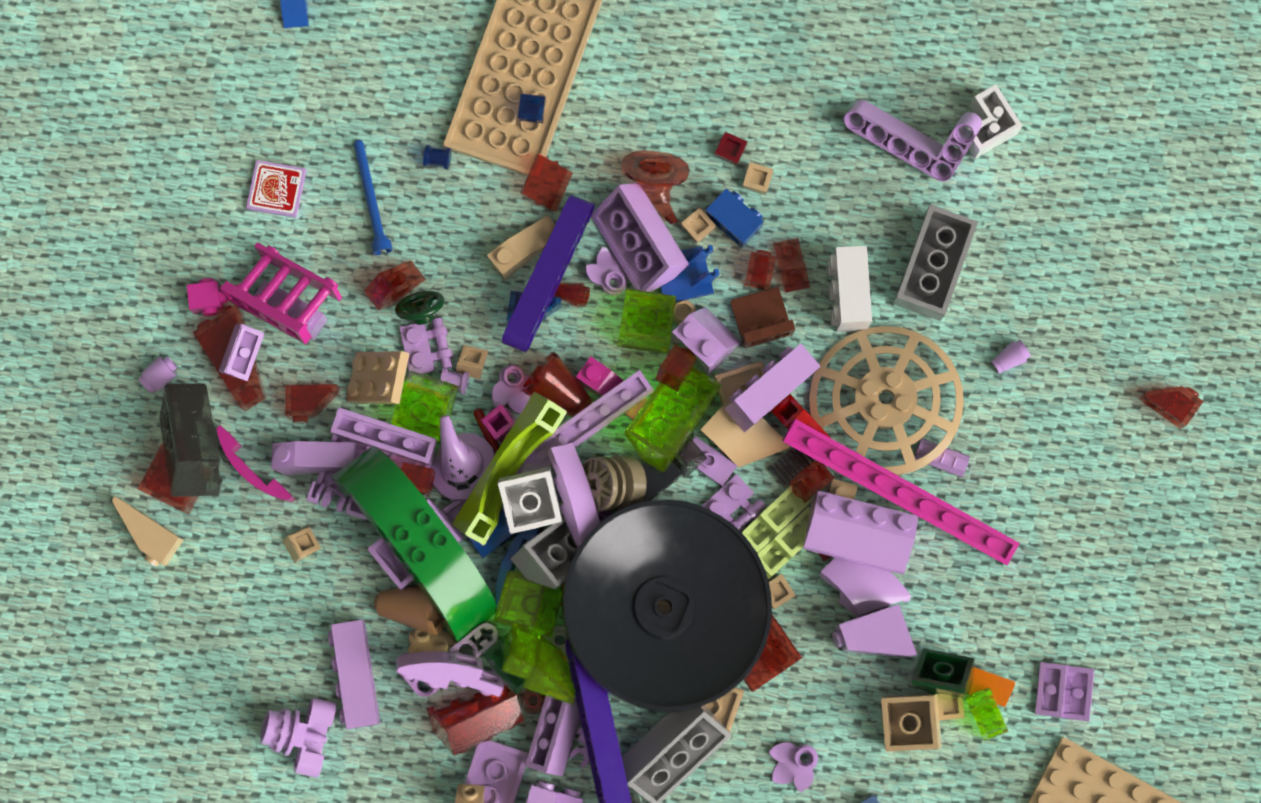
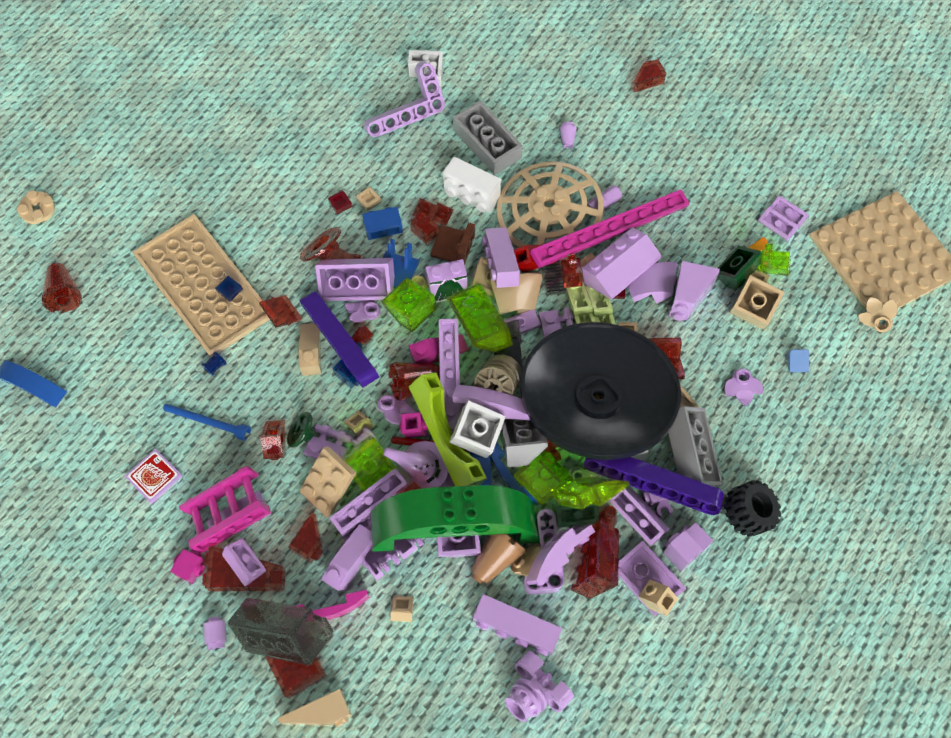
camera: 55 degrees left, 15 degrees down
clear red brick [656,345,697,392] -> none
tan plate [681,208,716,244] -> none

